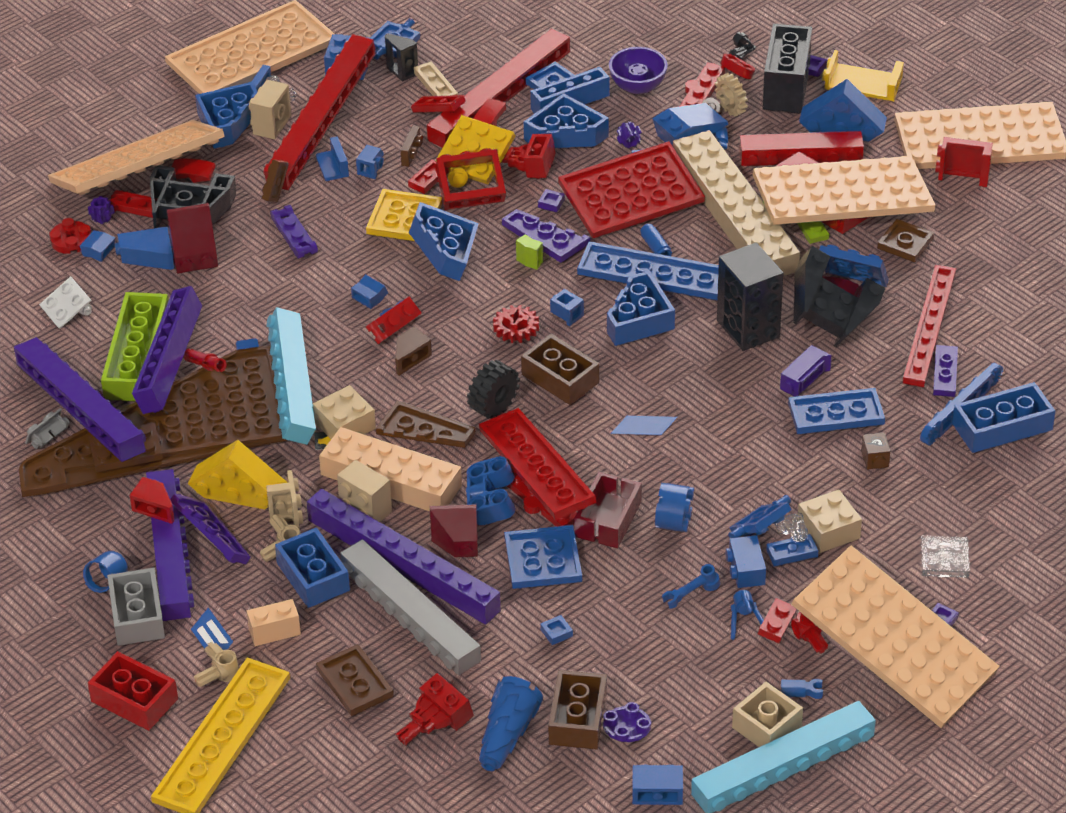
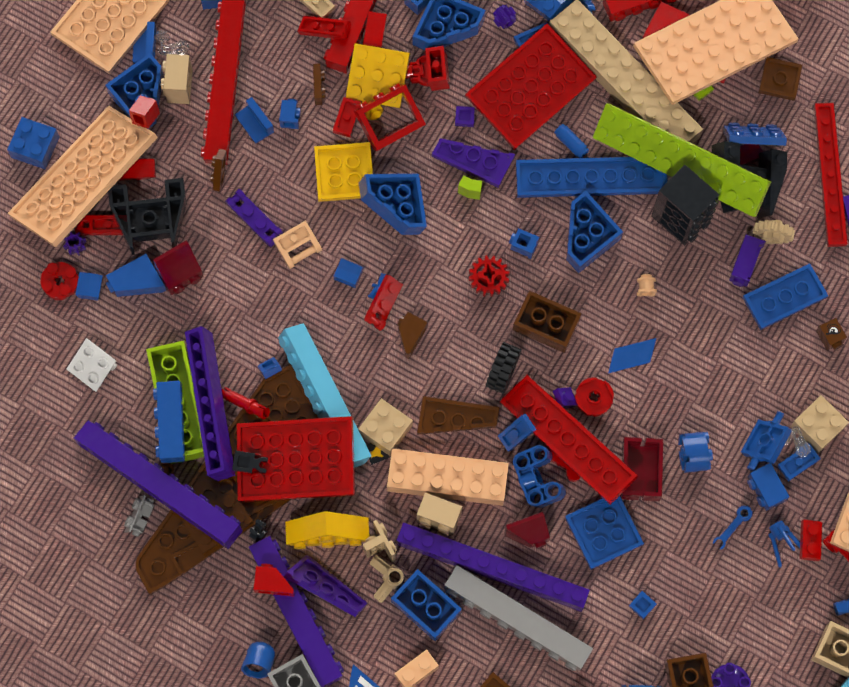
camera: 20 degrees left, 30 degrees up
none -> blue brick [7,117,60,170]
none -> red brick [129,95,160,129]
none -> blue brick [153,381,185,463]
none -> black plate [232,450,268,474]
none -> red plate [237,416,355,502]
none -> black plate [249,519,268,543]
none -> light nougat plate [273,220,322,269]
none -> blue plate [498,414,536,452]
none -> dark purple plate [553,387,577,408]
none -> red plate [575,377,614,417]
none -> lime plate [592,103,771,217]
none -> light nougat brick [637,274,657,297]
none -> tan gear [753,220,795,245]

